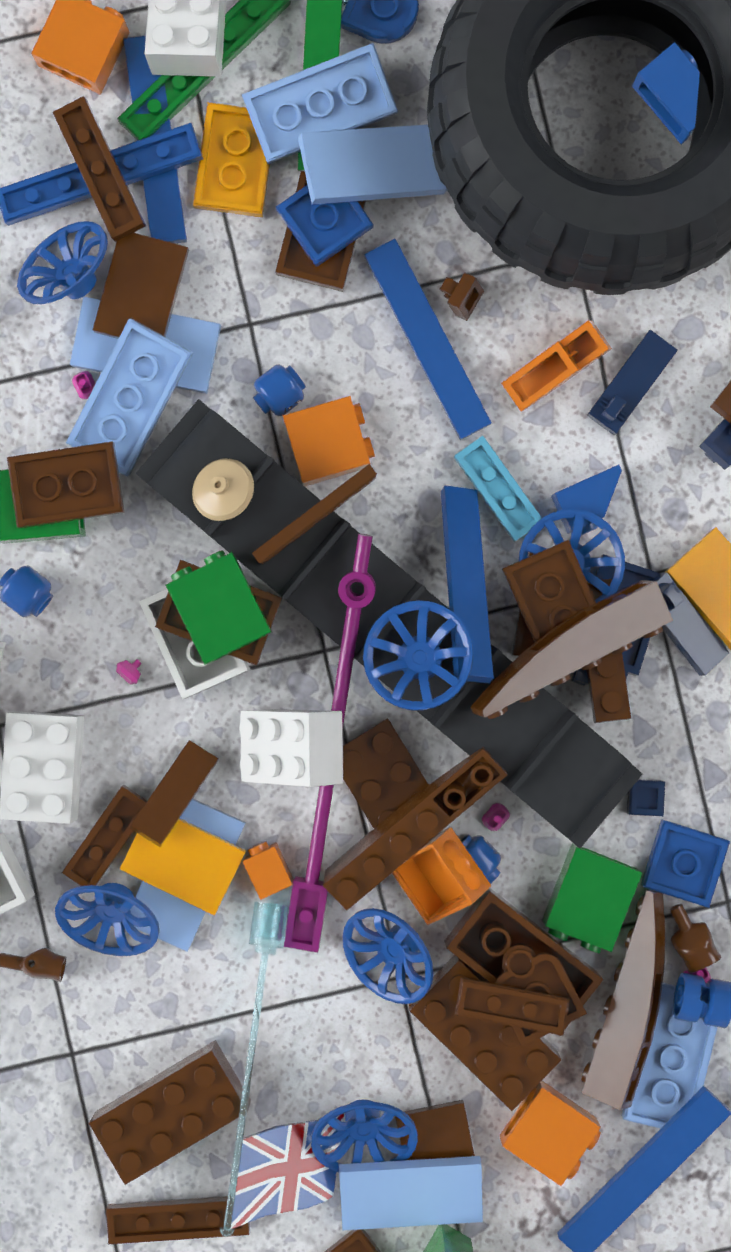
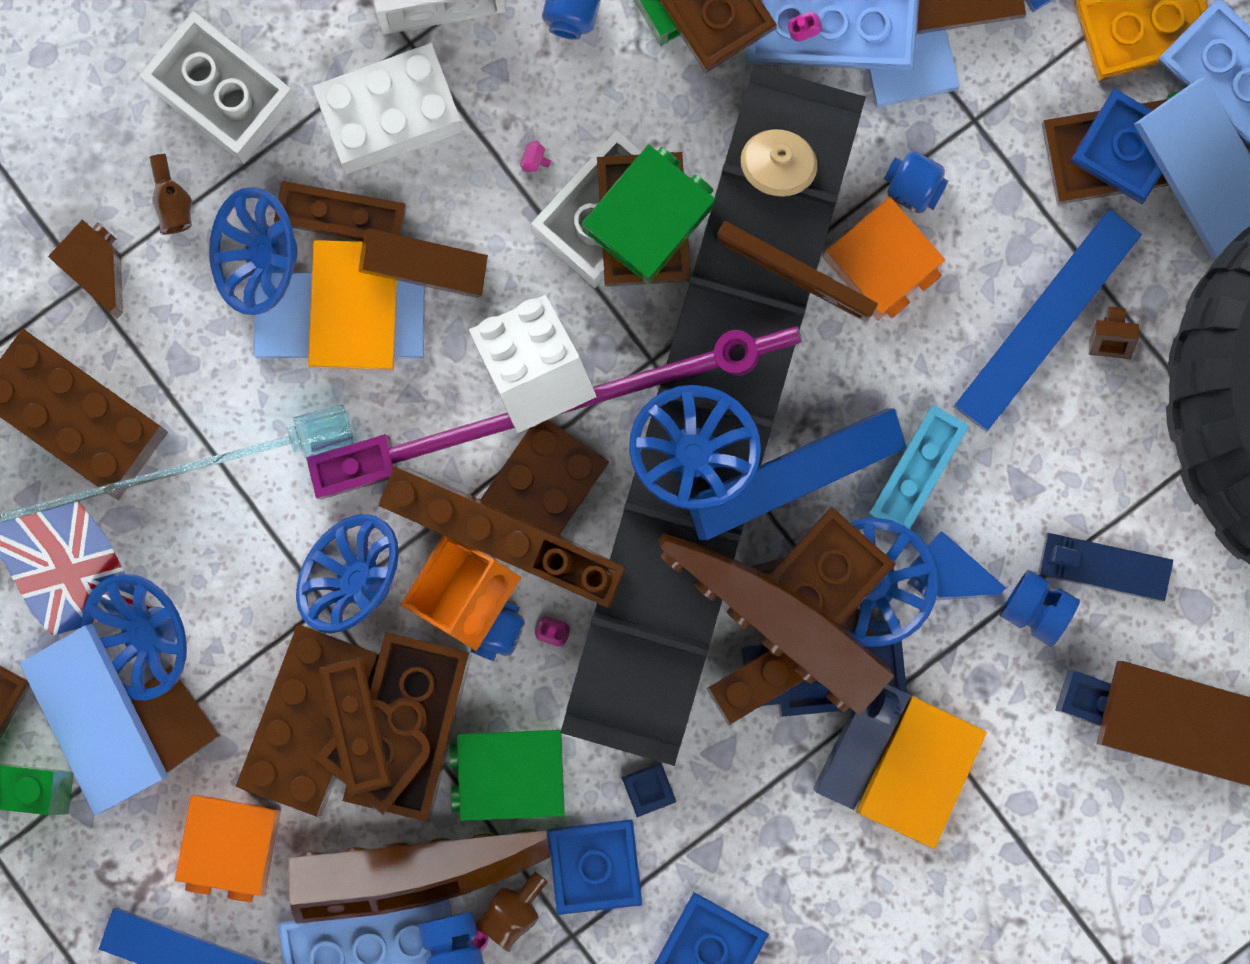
camera: 70 degrees right, 5 degrees down
orange brick [242,841,294,900] -> none
orange slope [501,320,612,412] -> none
none -> reddish brown slope [48,219,123,319]
none -> dark pink rock [788,12,822,42]
none -> blue wheel [1000,569,1080,647]

